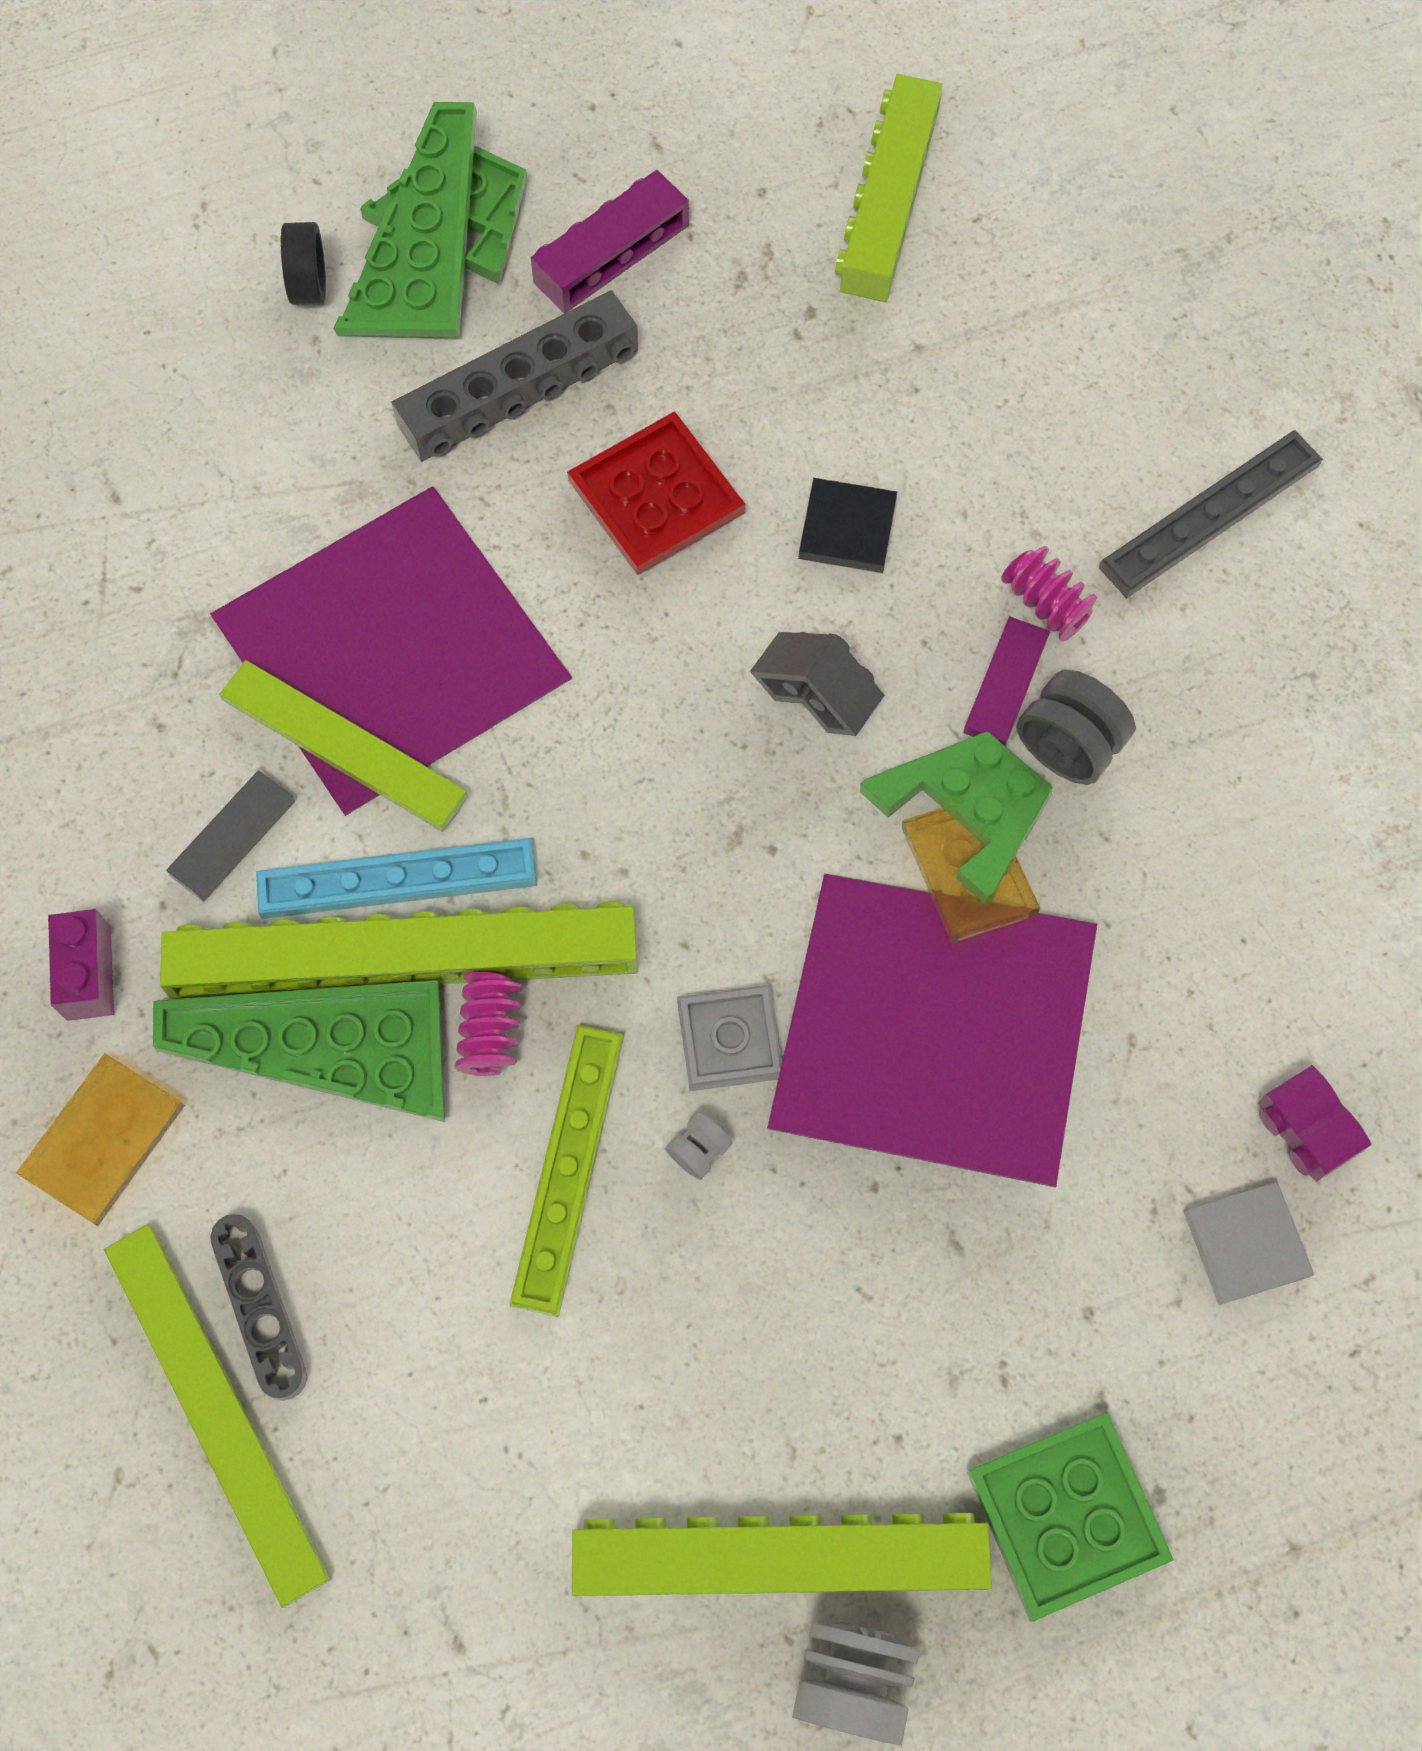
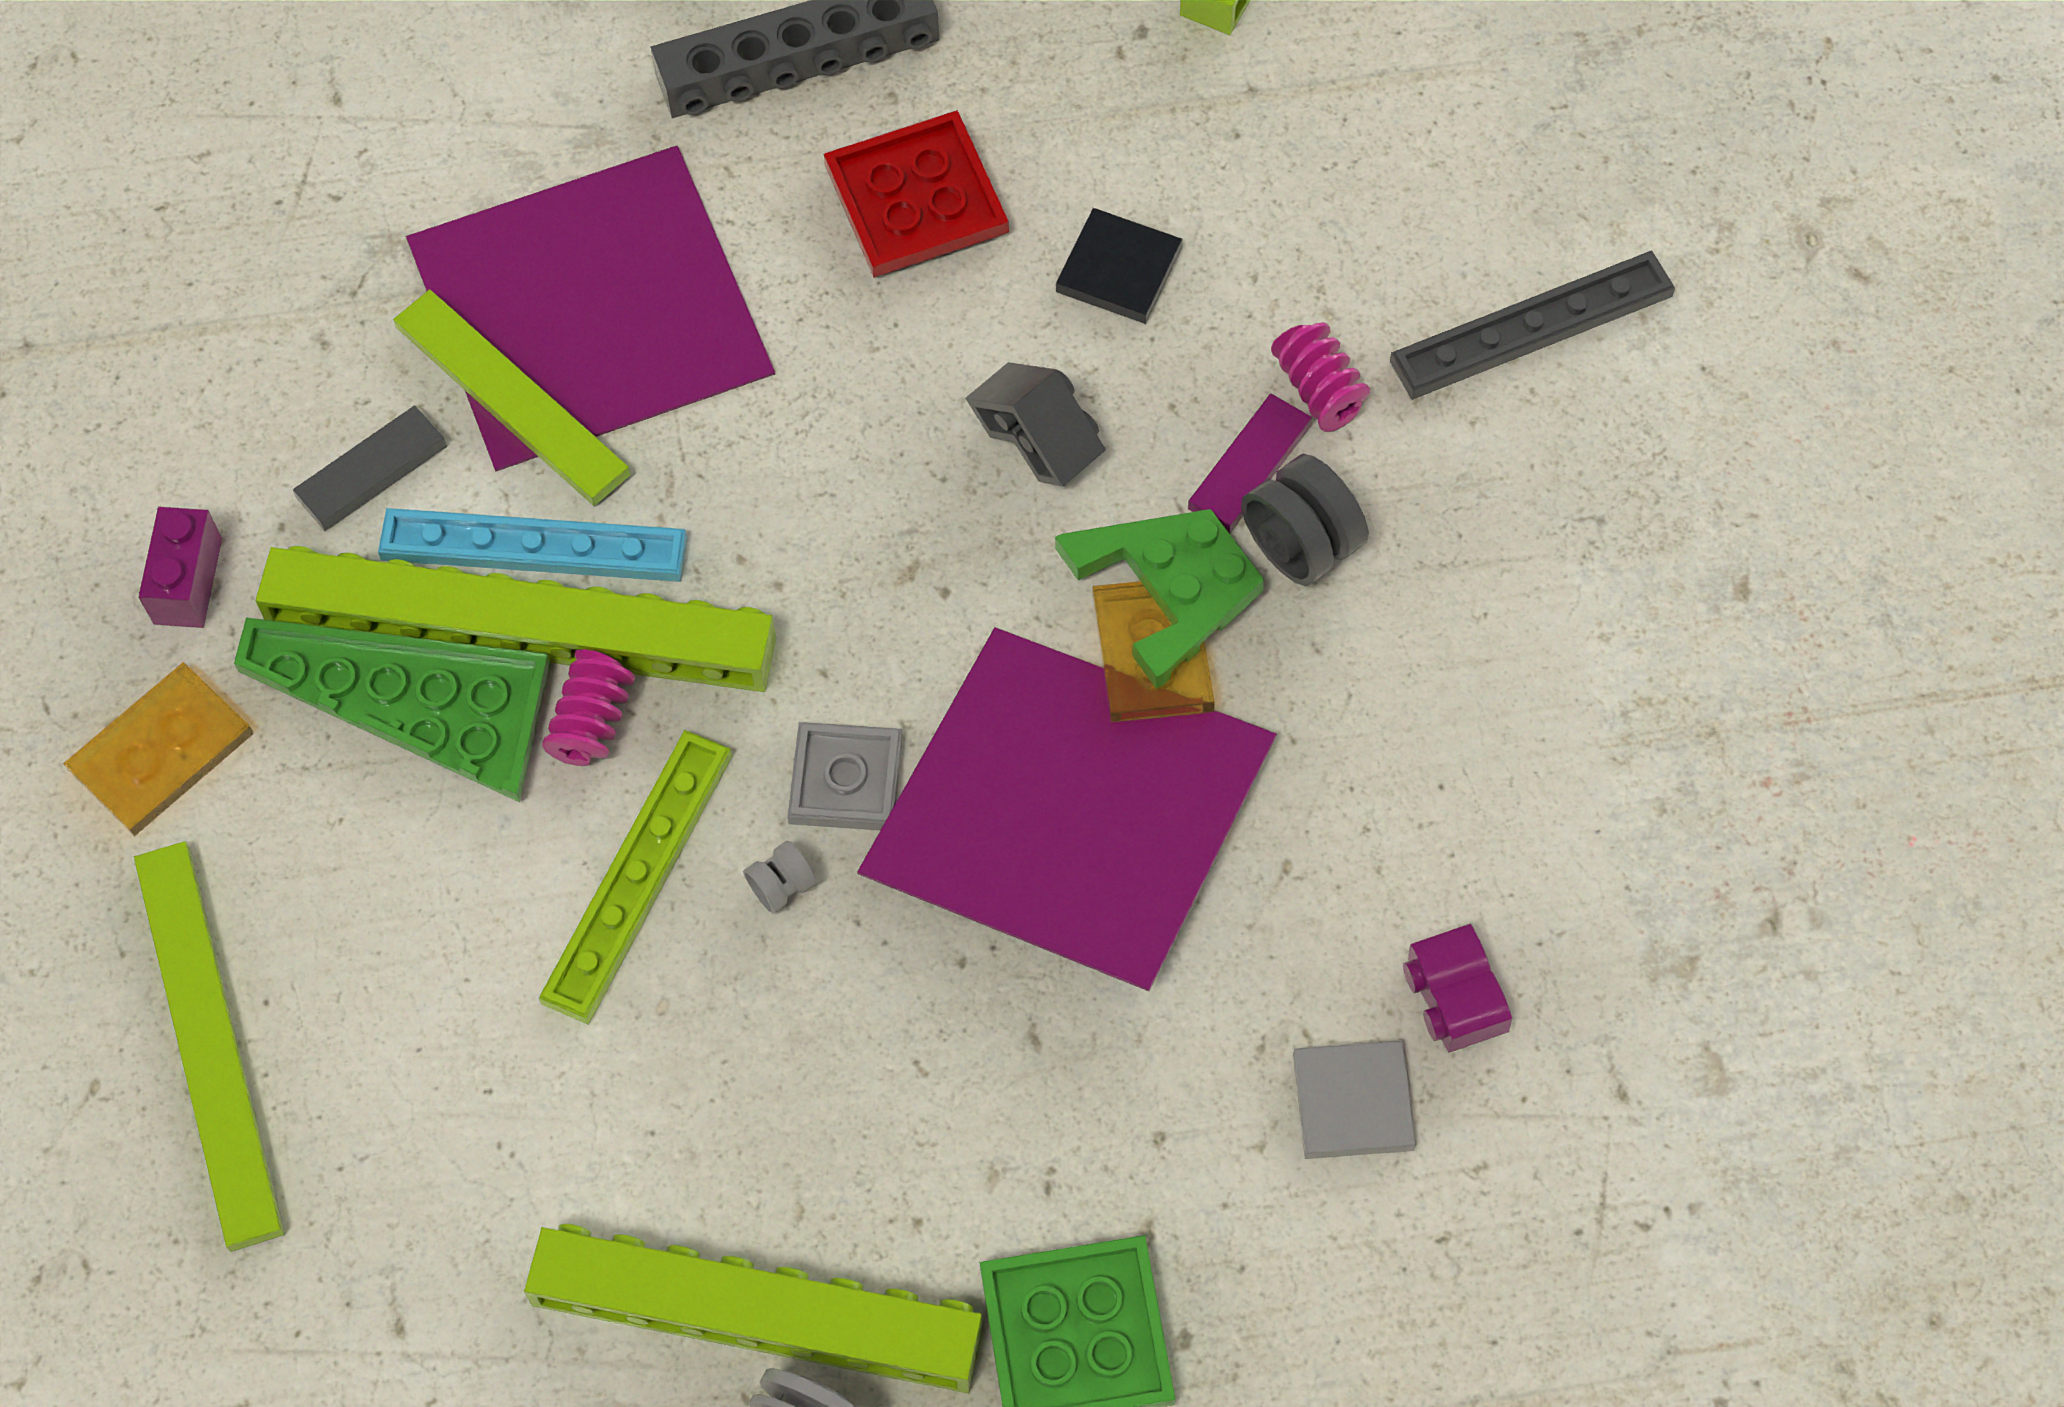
camera: 15 degrees right, 5 degrees down
dark grey beam [210,1214,307,1401] -> none

